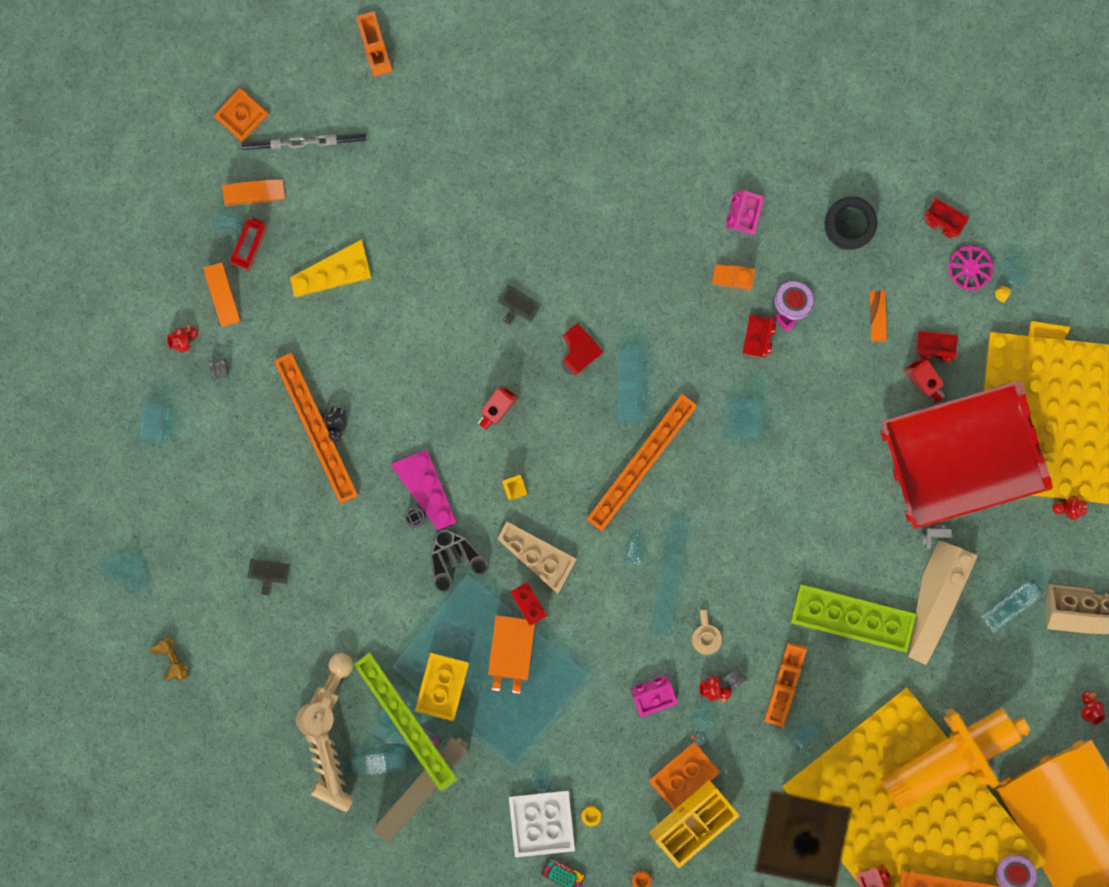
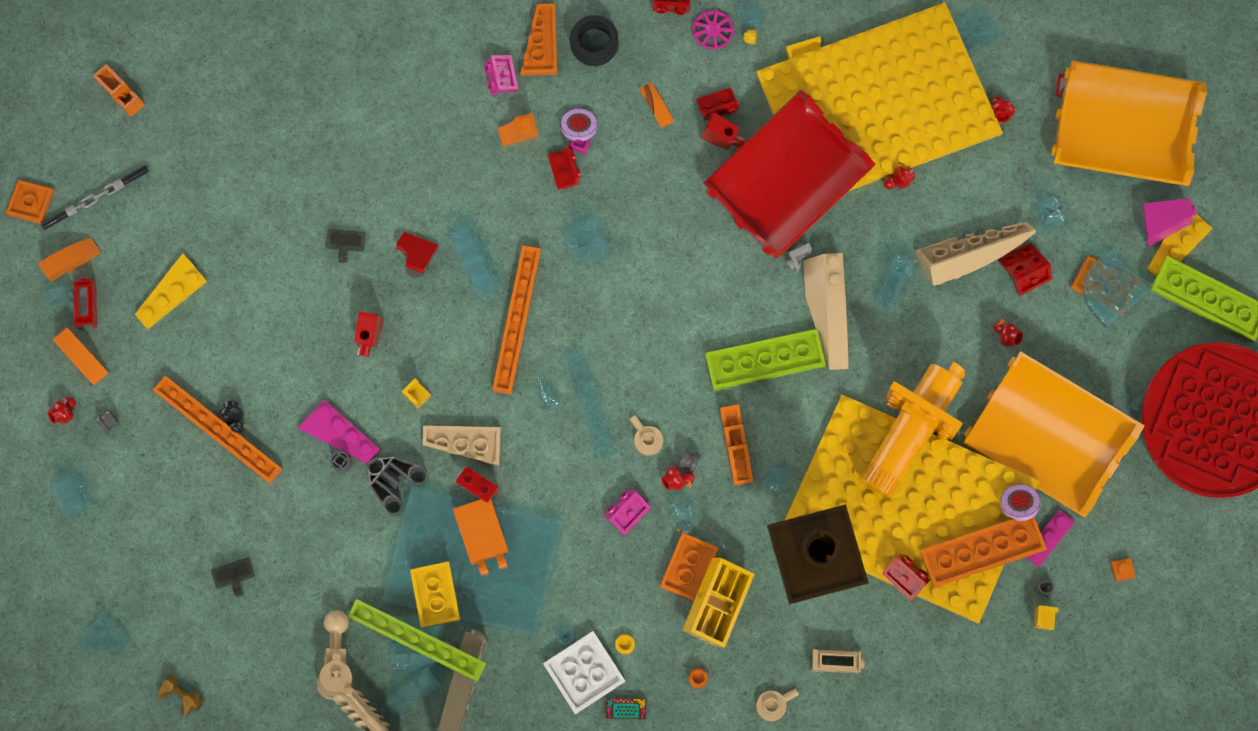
camera: 25 degrees left, 10 degrees down
none -> orange wing [520,3,557,76]

